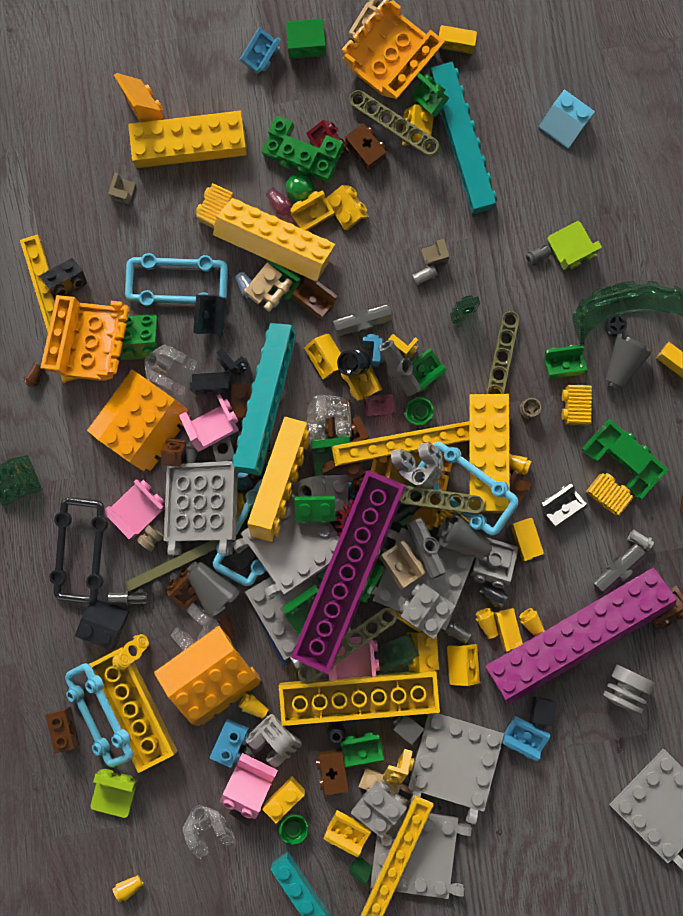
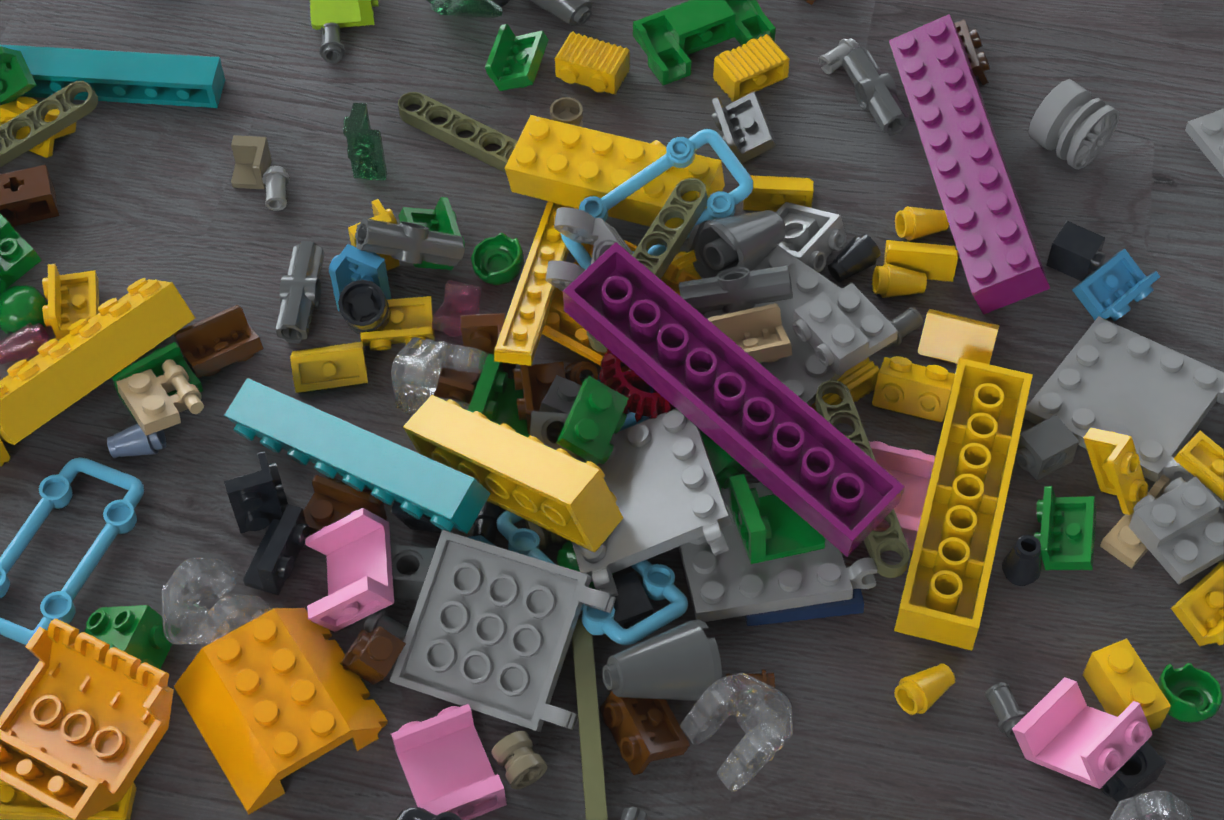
camera: 70 degrees left, 30 degrees down
light orange slope [154,626,262,726] -> none
black bracket [193,294,226,336] -> none
dark azure brick [210,719,249,768] -> none
light grey piece [246,714,302,768] -> none
reddish brown brick [316,748,349,796] -> none
yellow bracket [326,185,369,230] -> none
clear green bracket [377,634,420,672] -> none

